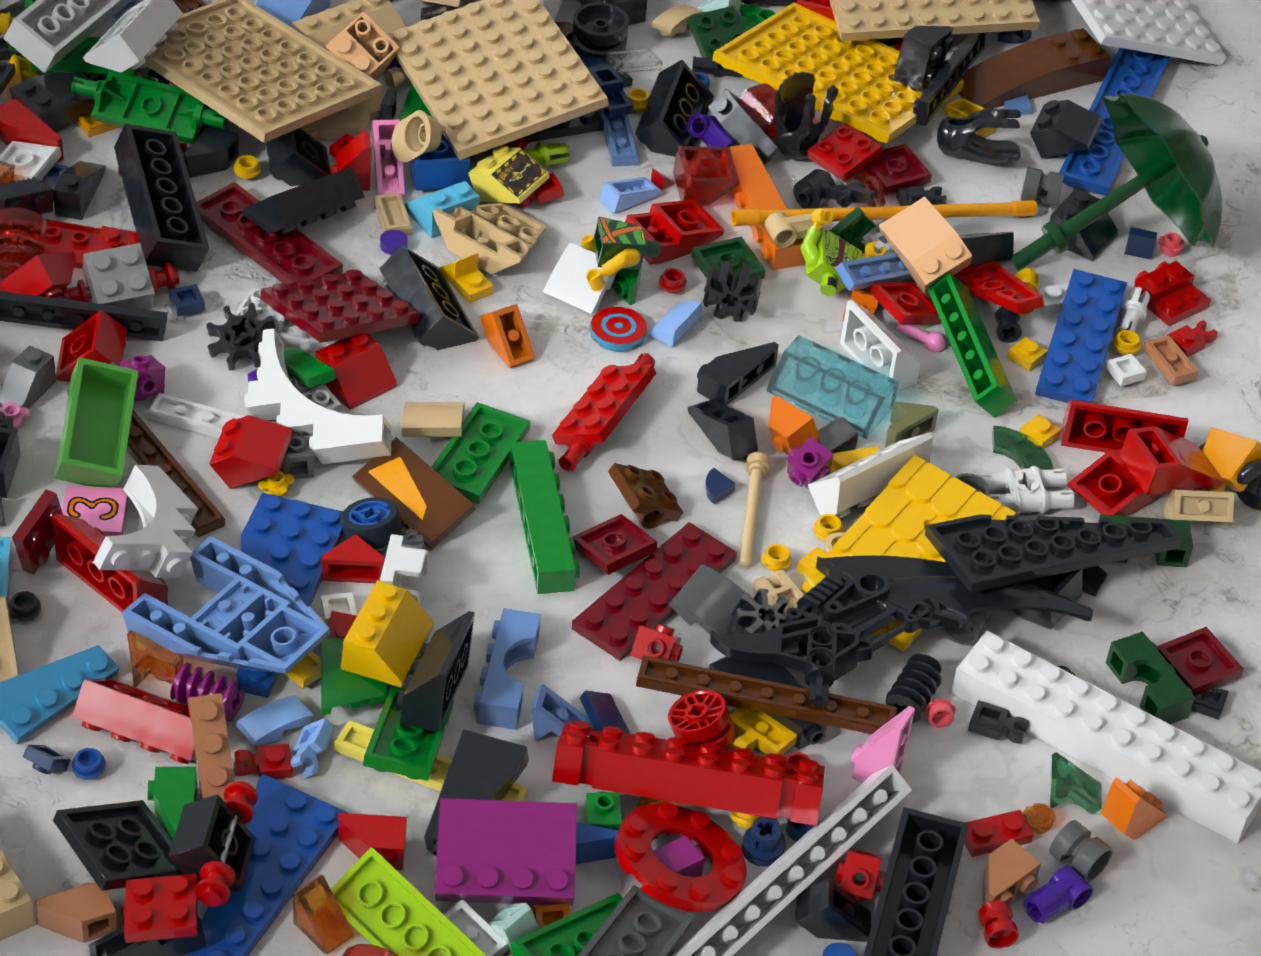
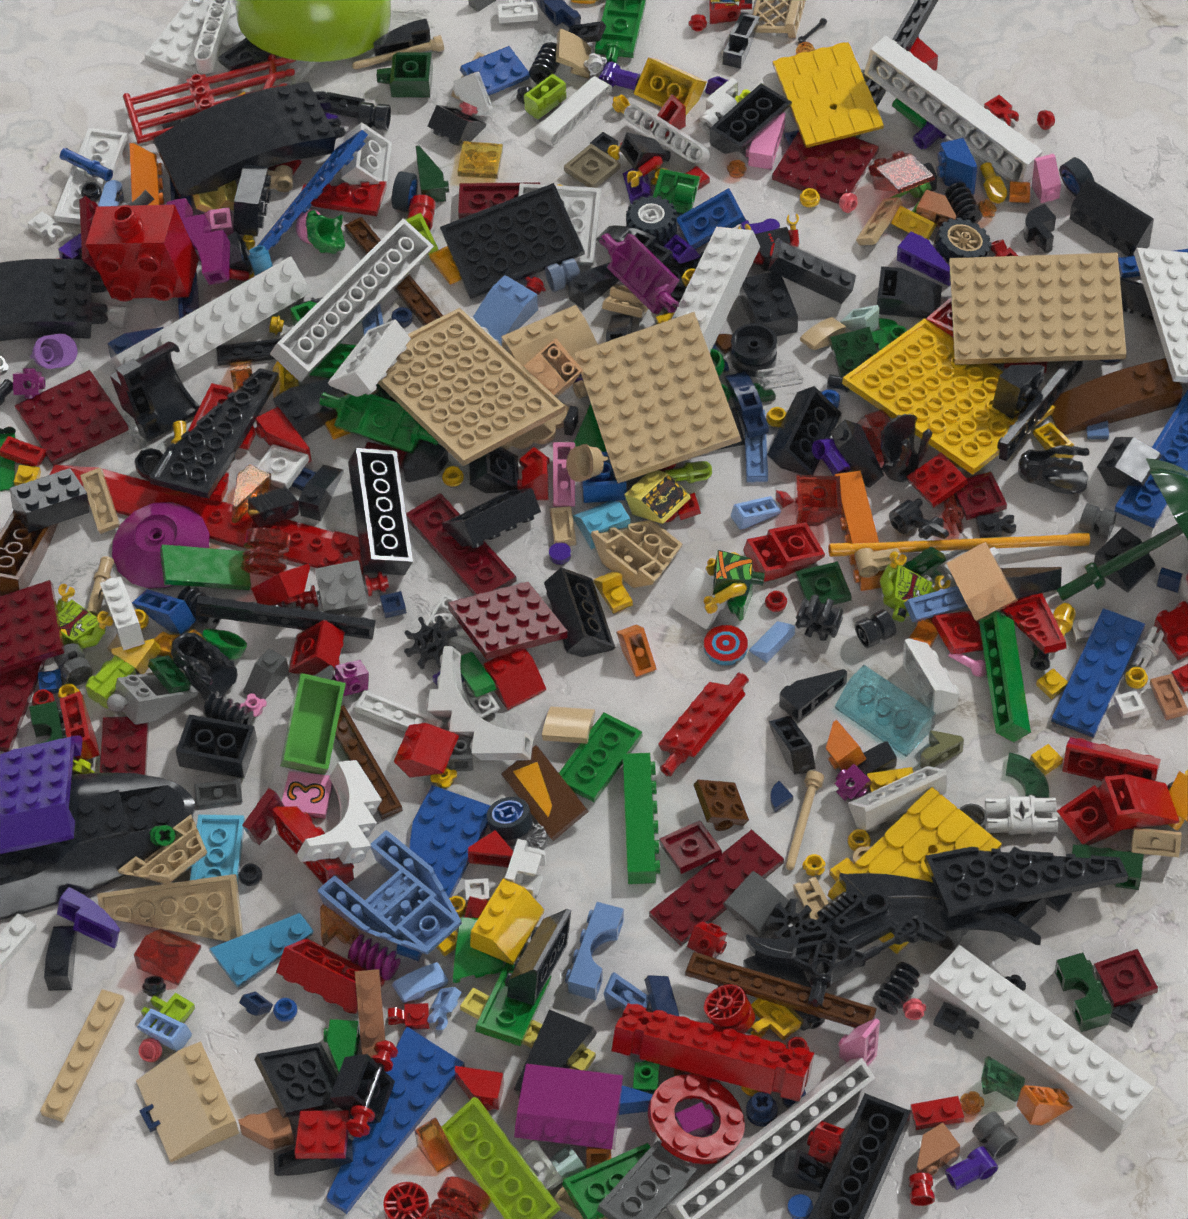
camera: 15 degrees right, 10 degrees up
none -> black wheel [855,609,897,648]

